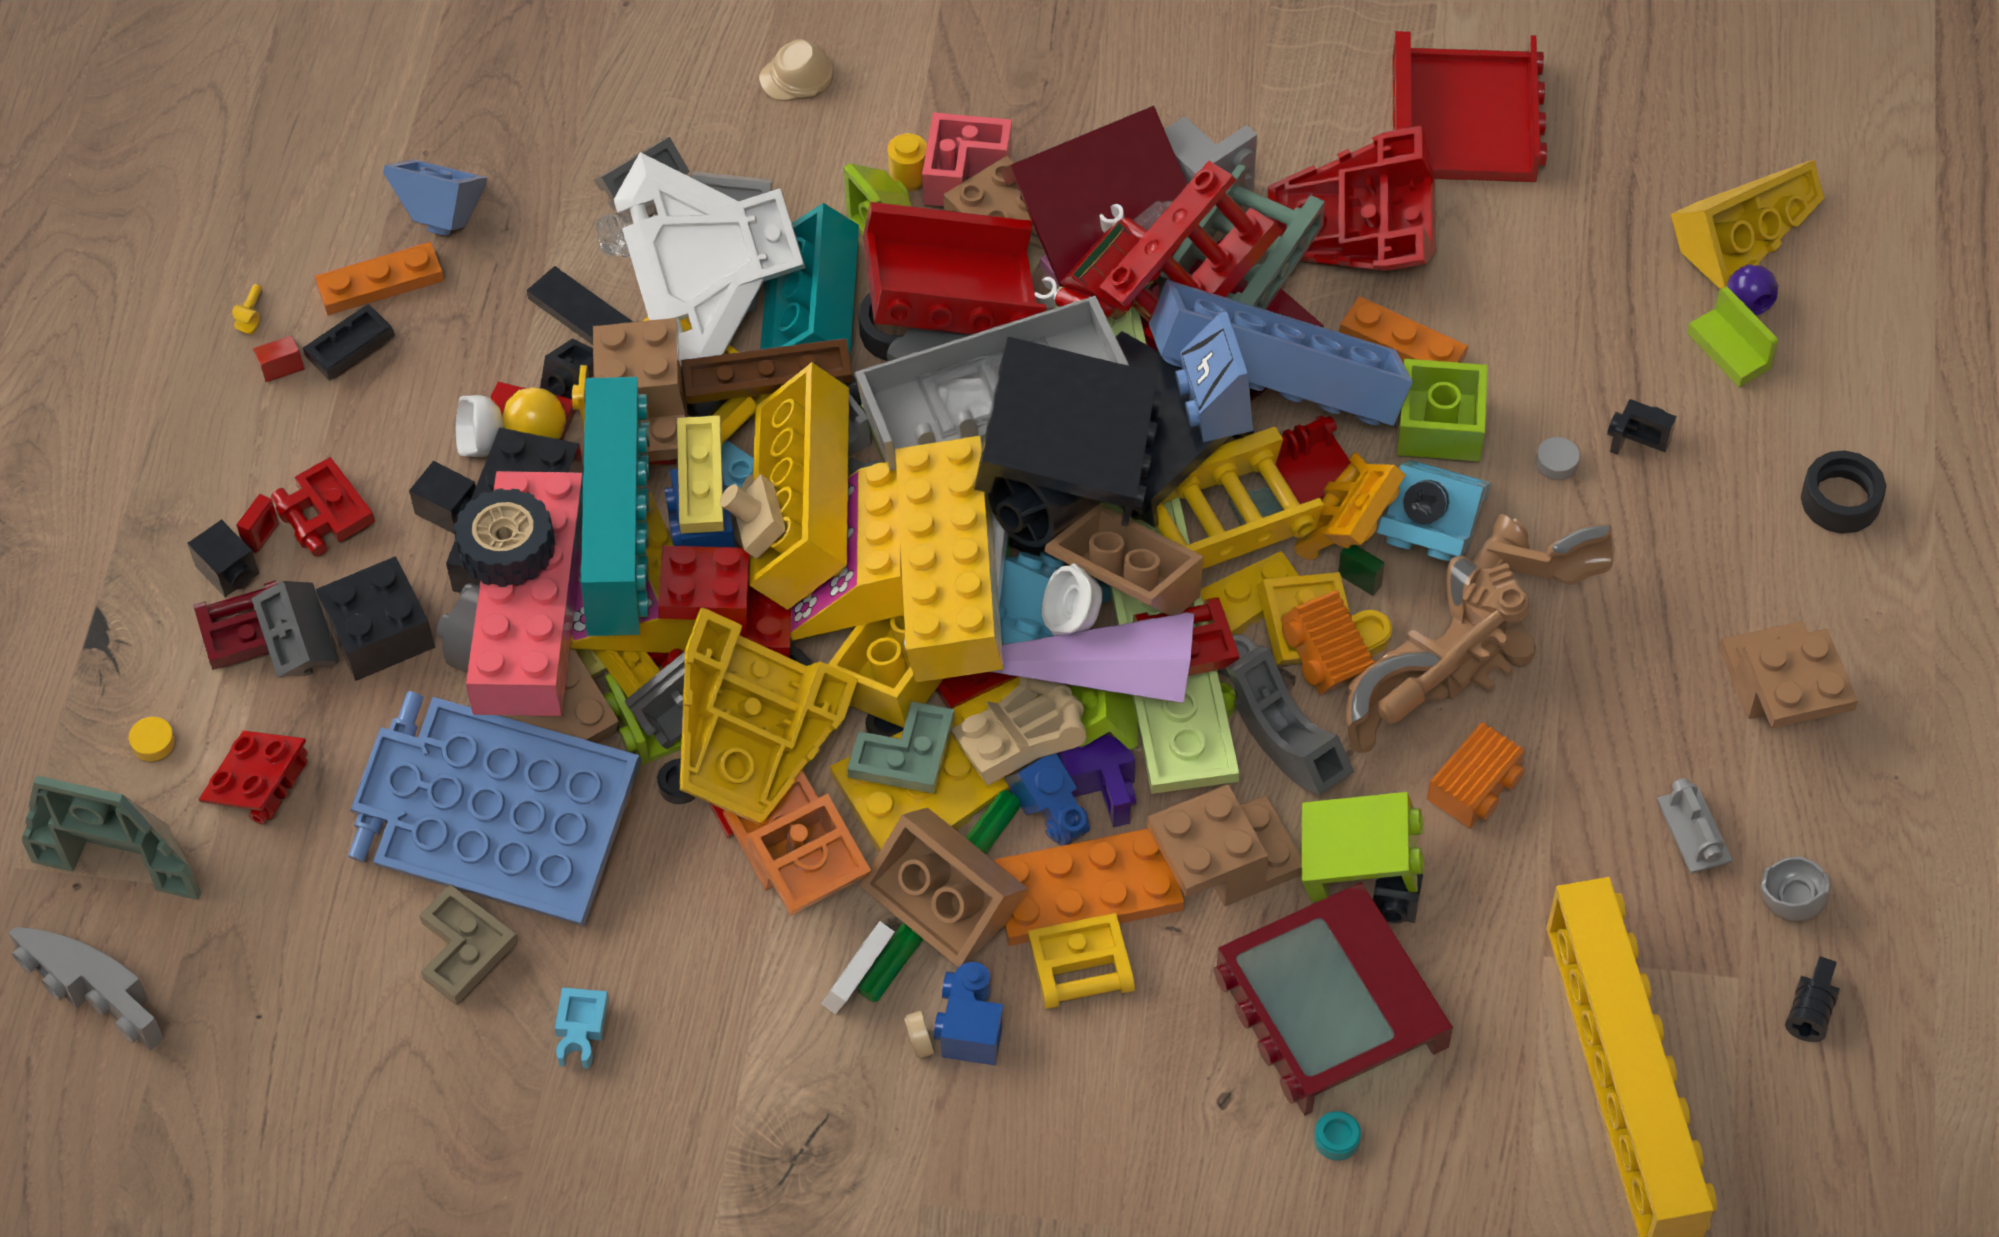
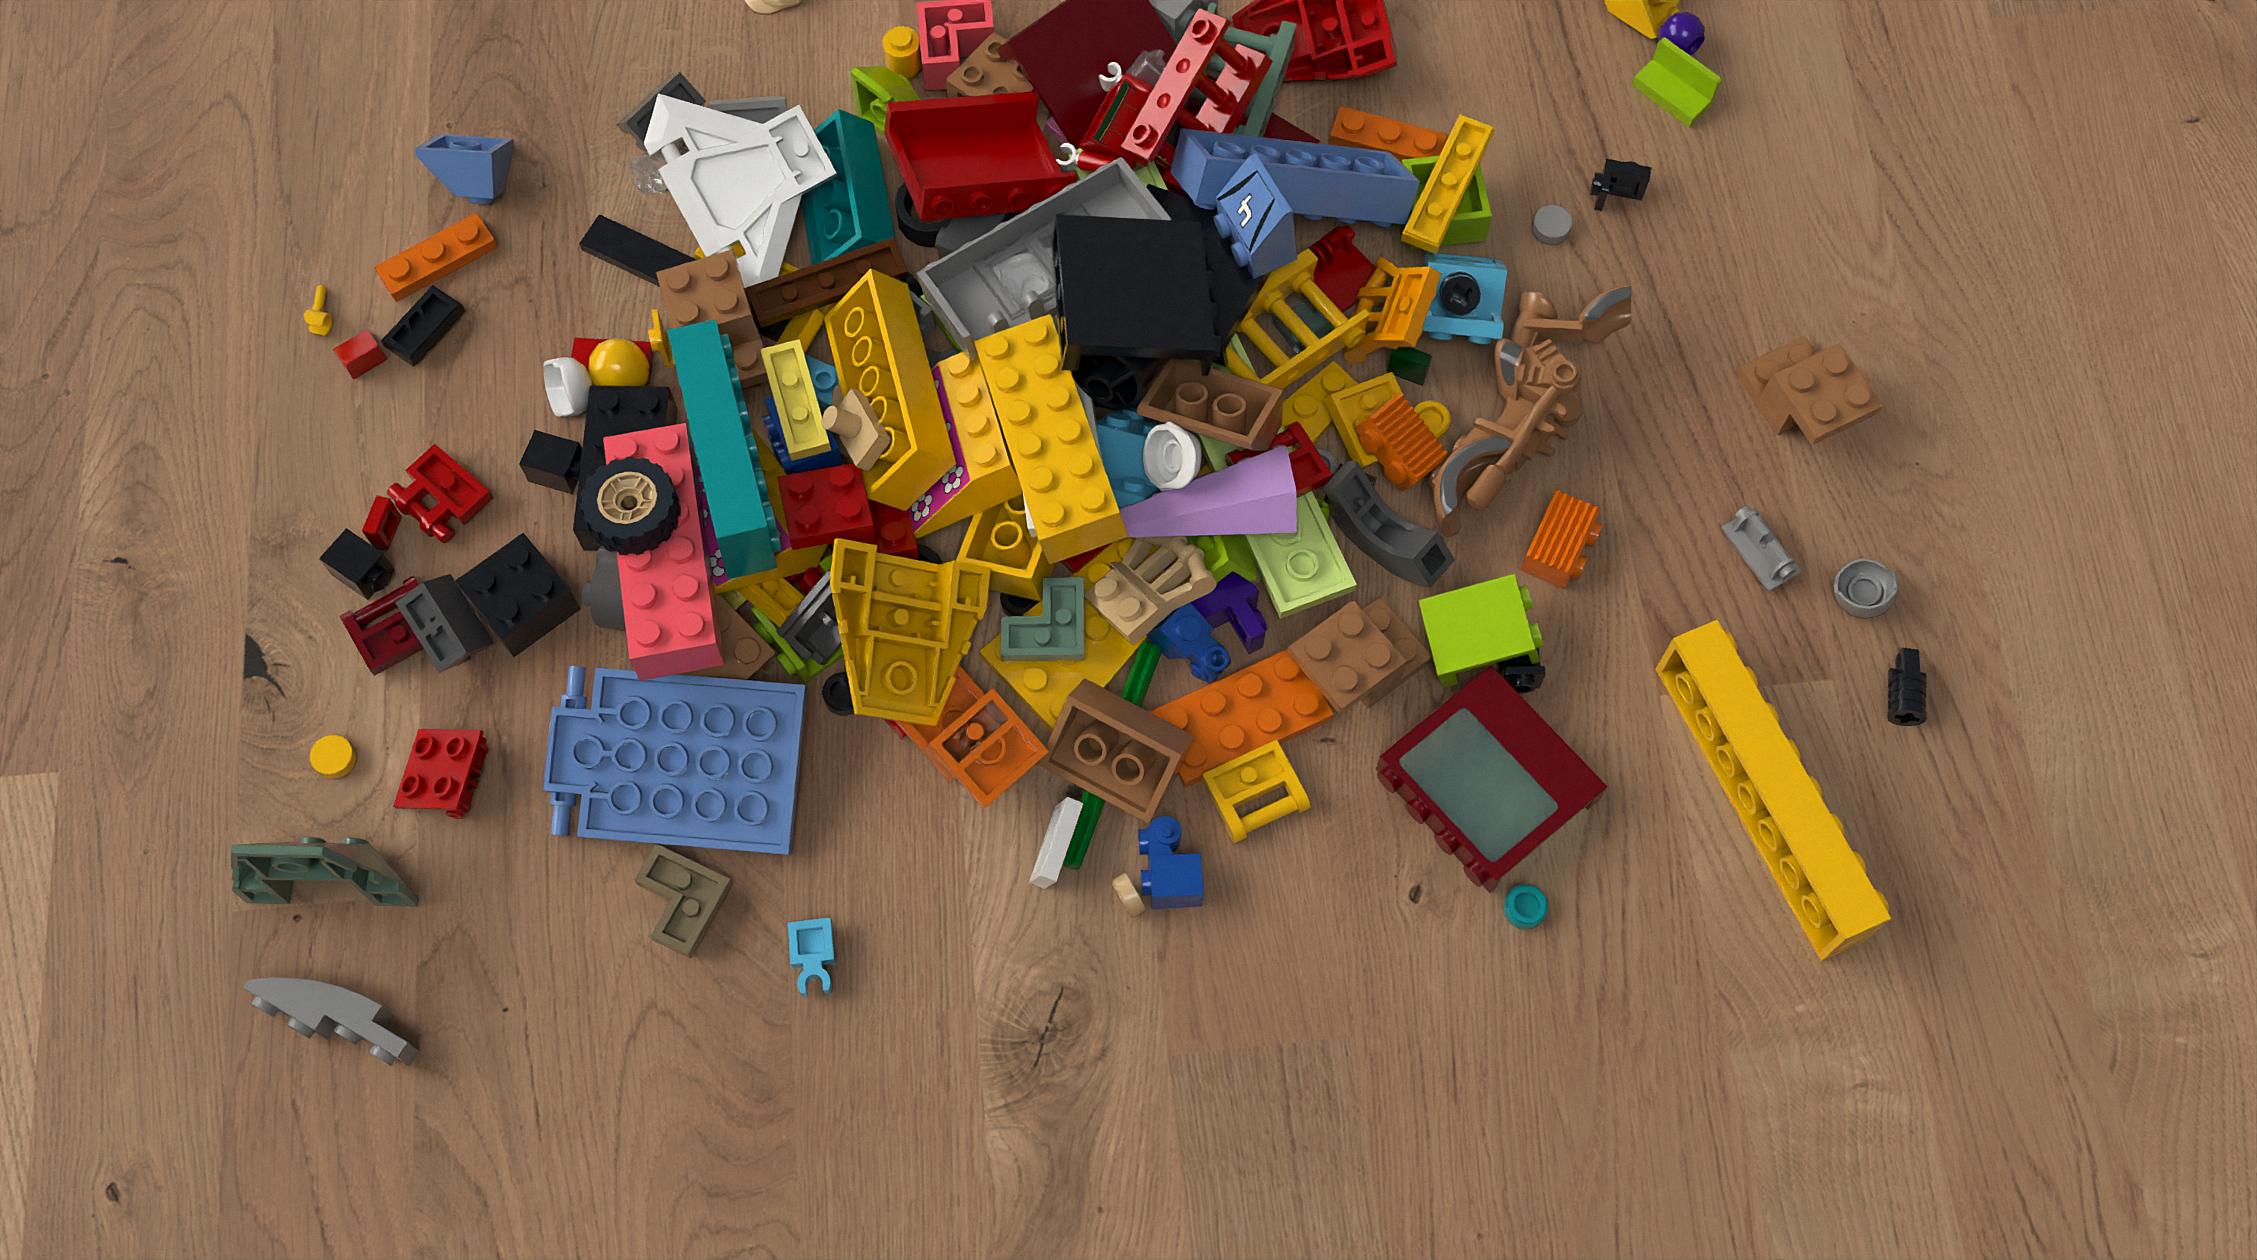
camera: 15 degrees left, 10 degrees up
black bracket [540,338,594,399] -> none
black tyre [1801,450,1887,533] -> none
none -> yellow tile [1401,114,1495,255]

